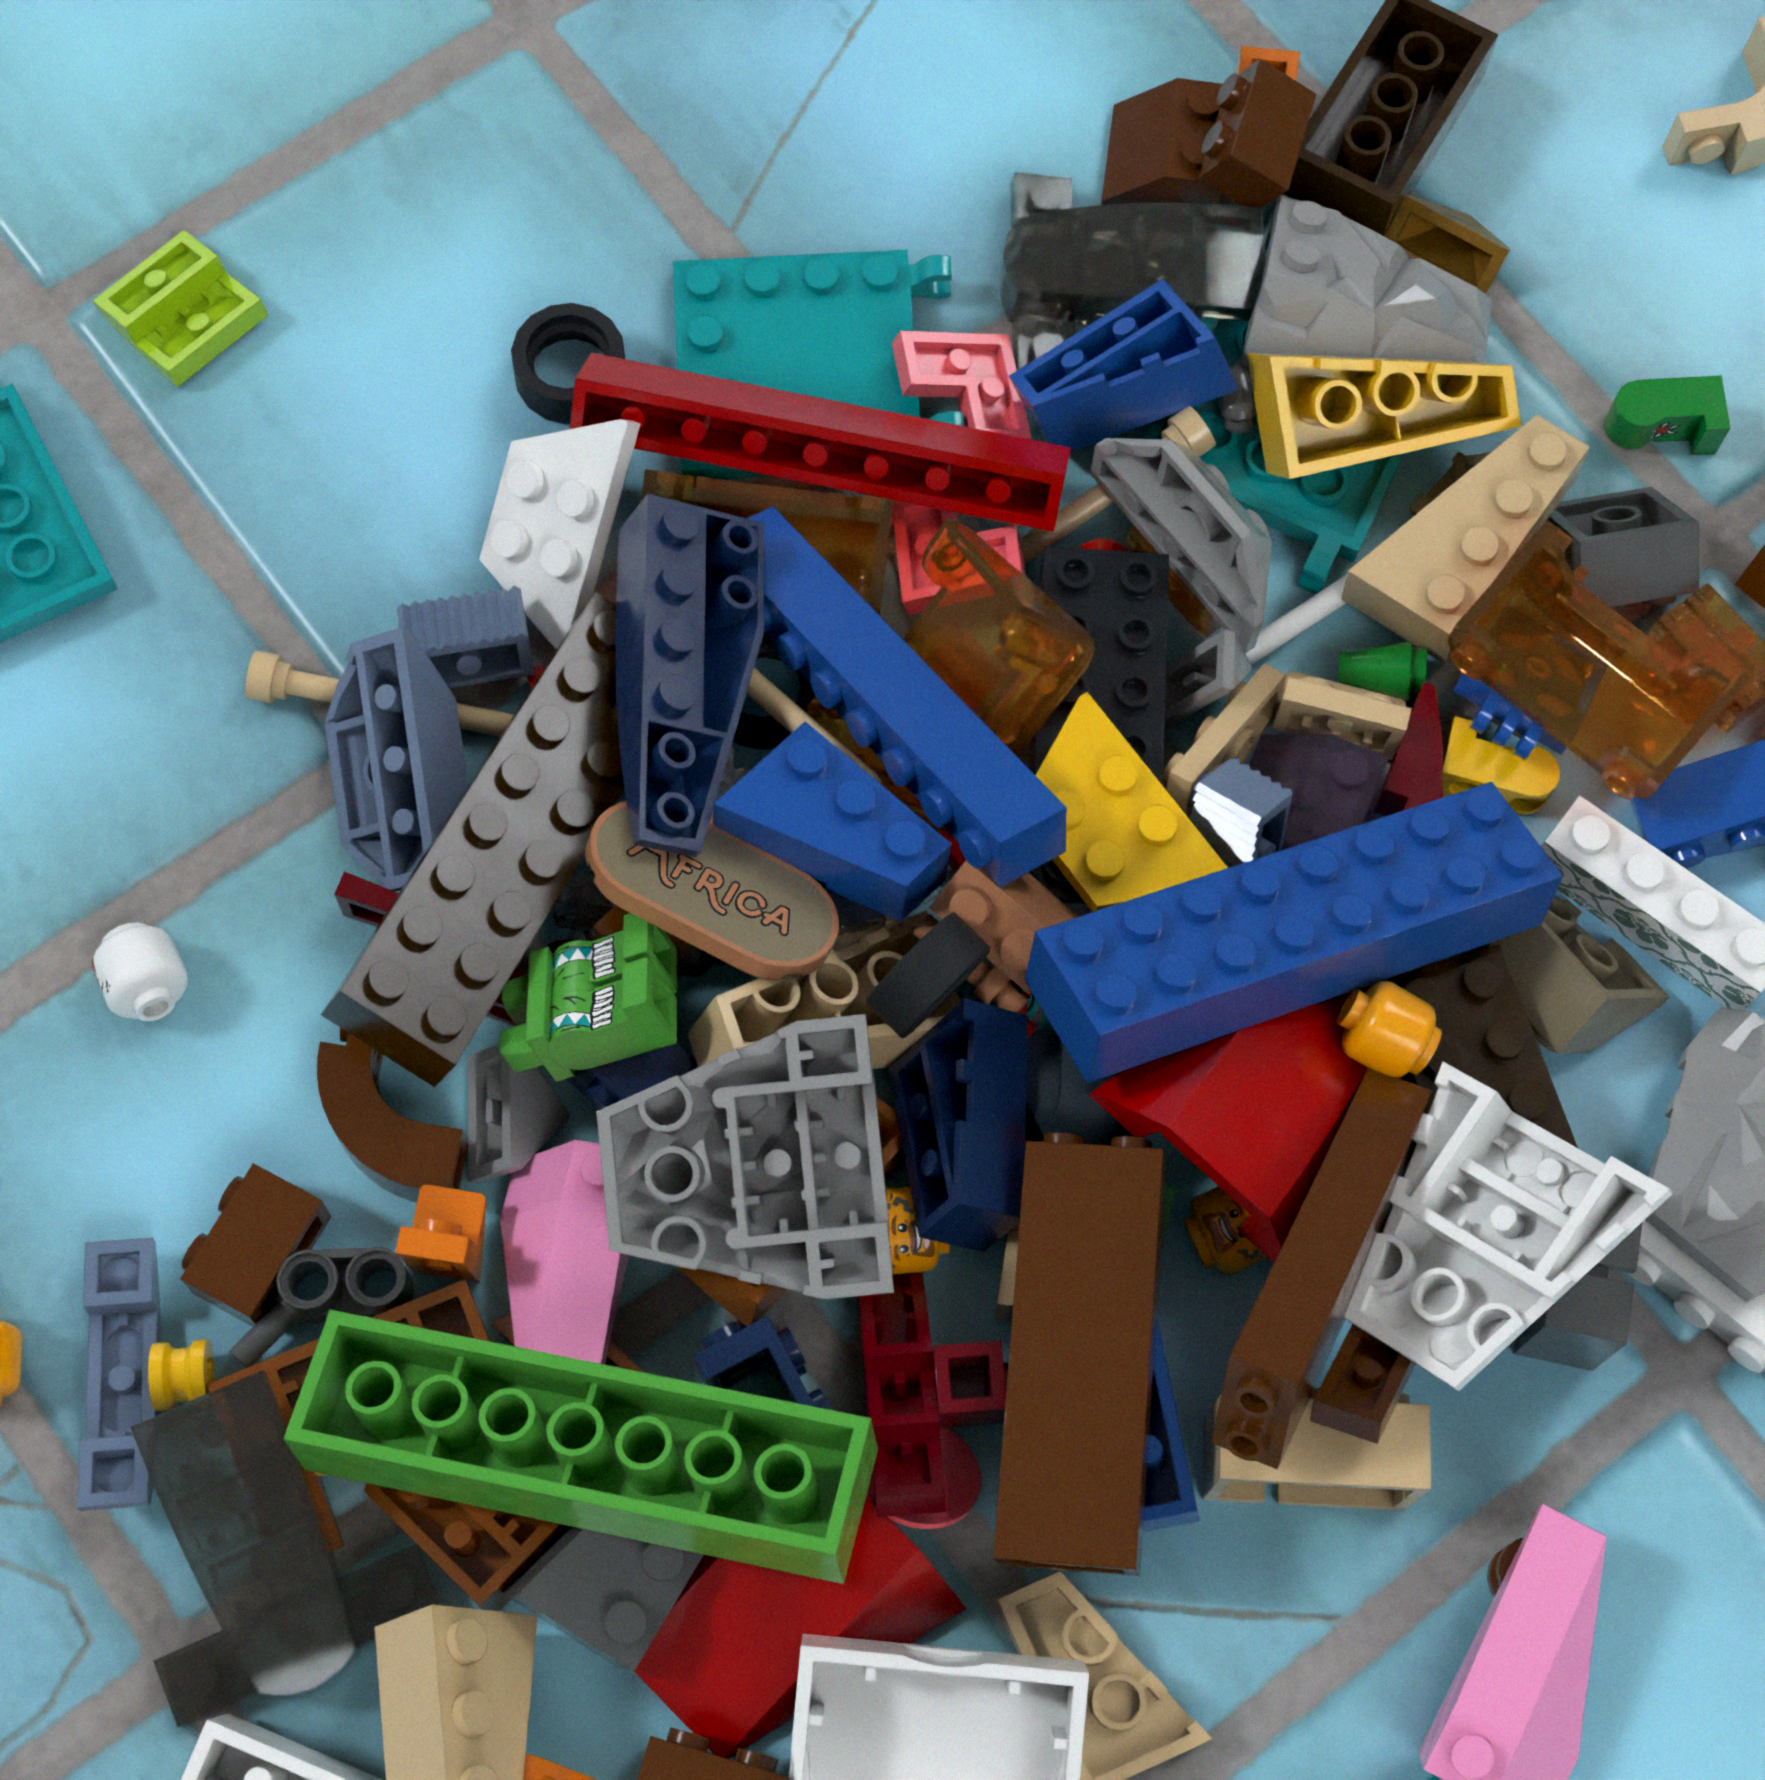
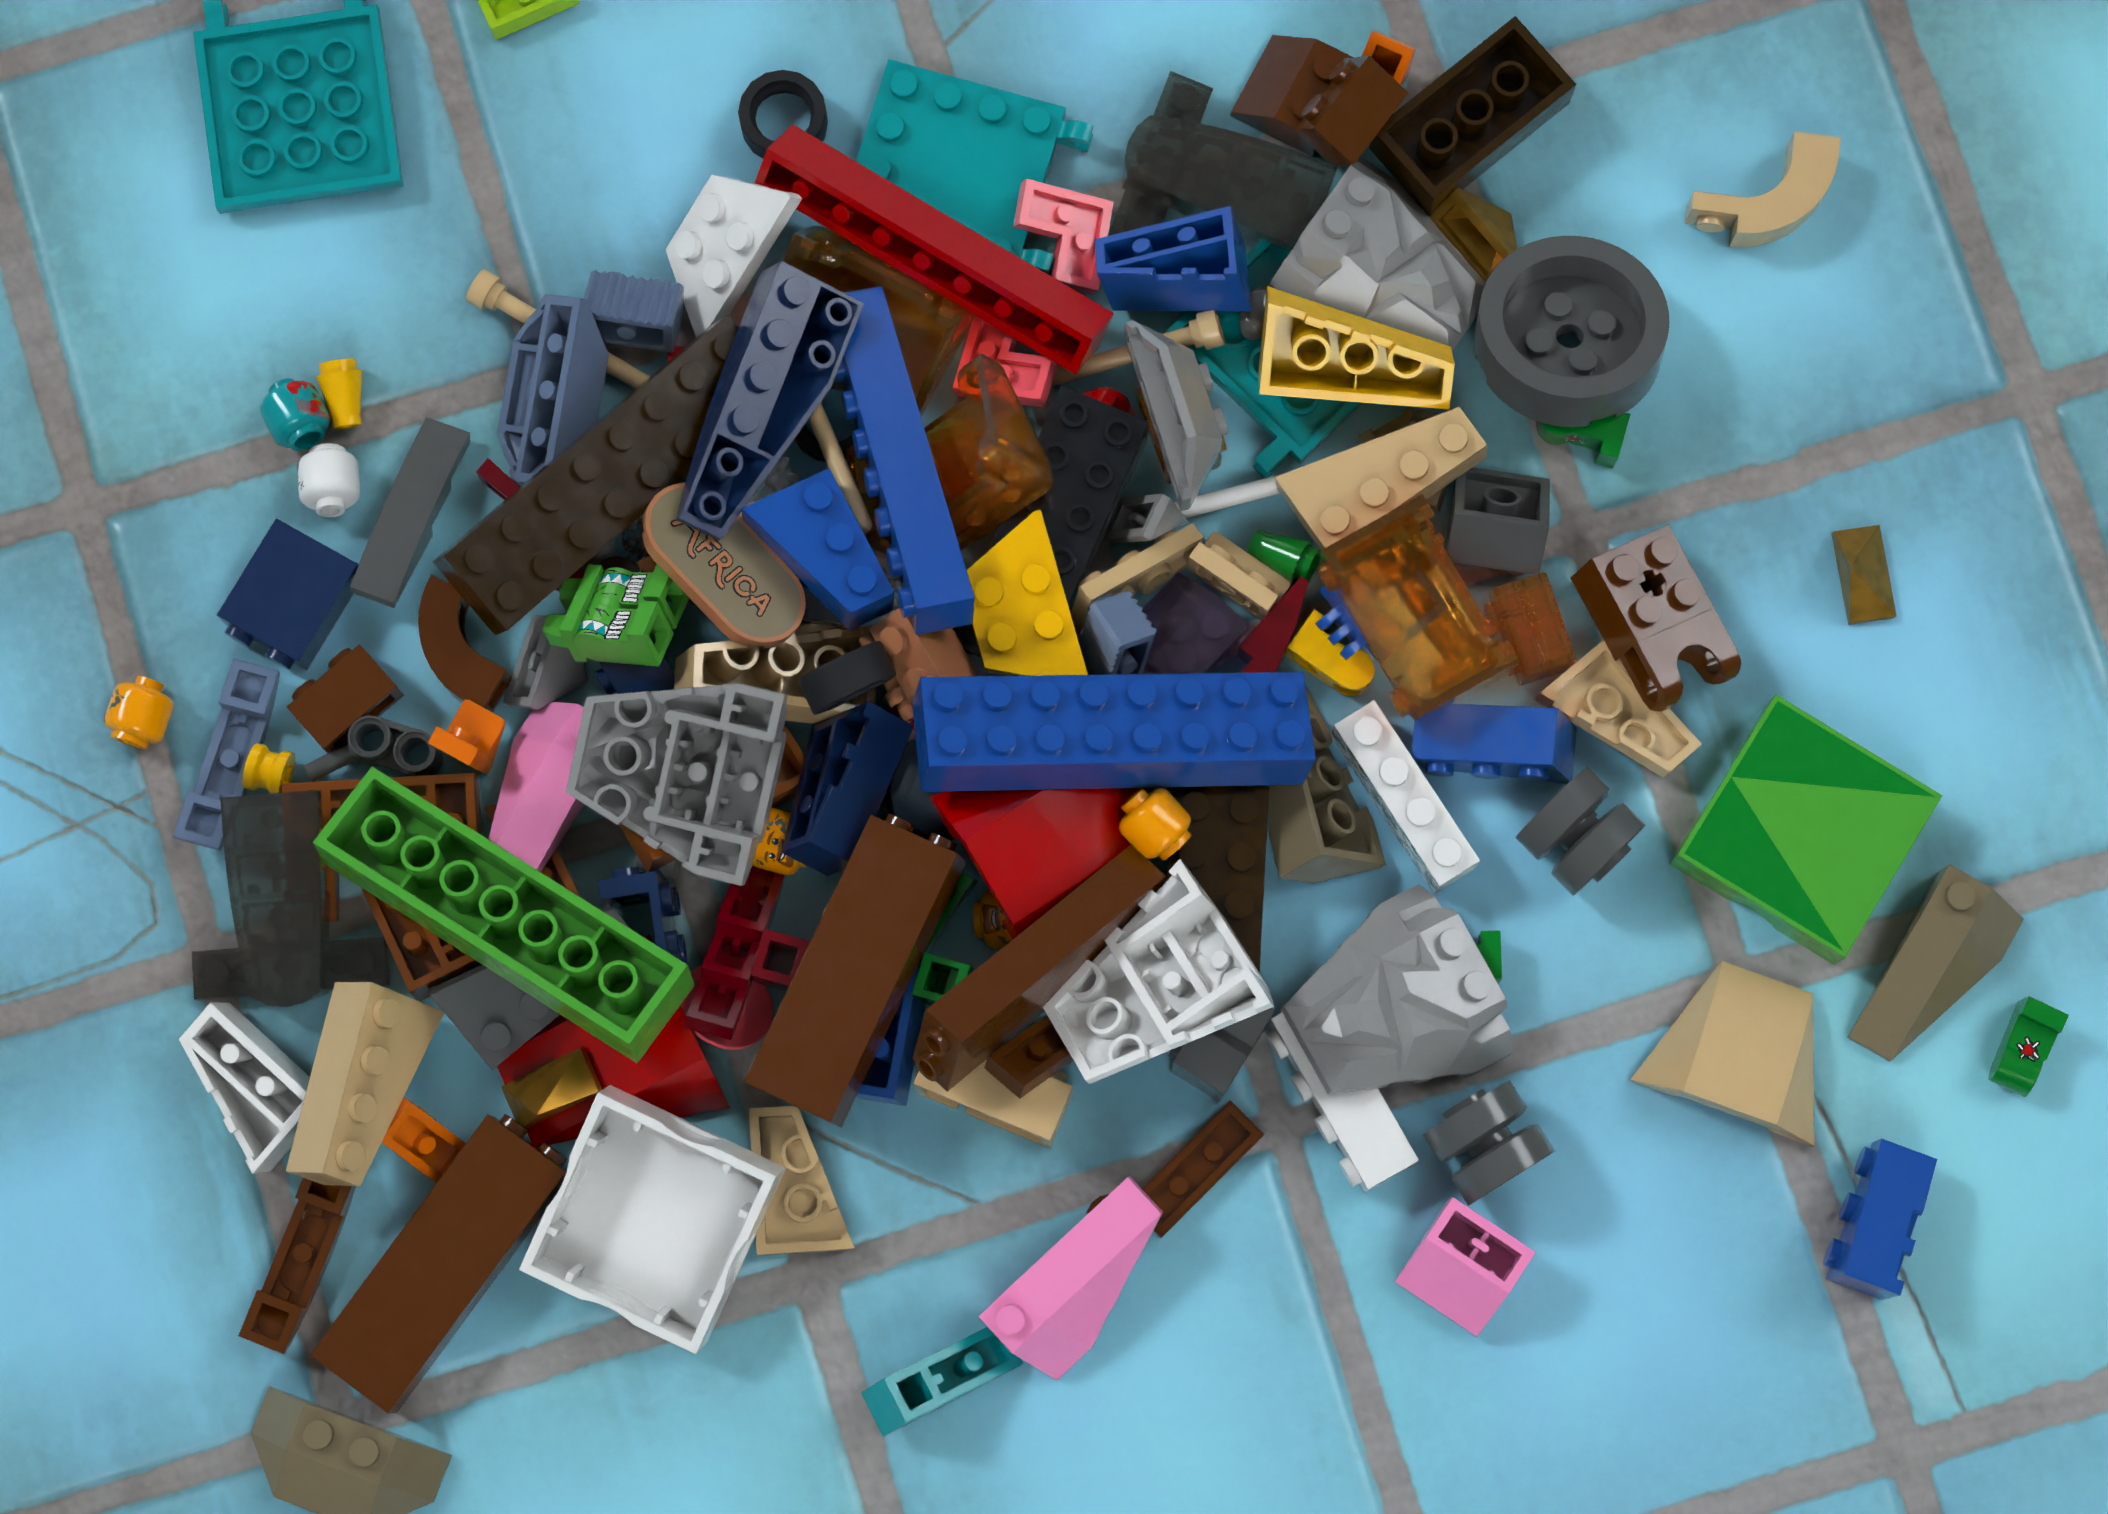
camera: 25 degrees right, 10 degrees up
none -> dark blue brick [217,518,358,671]
none -> teal head [260,378,330,451]
none -> yellow cone [316,358,363,430]
none -> dark grey slope [350,417,470,608]
none -> pearl gold slope [501,1047,602,1129]
none -> green leg [912,952,974,1006]
none -> reddish brown tile [1142,1100,1265,1238]
none -> dark grey brick [1474,236,1670,427]

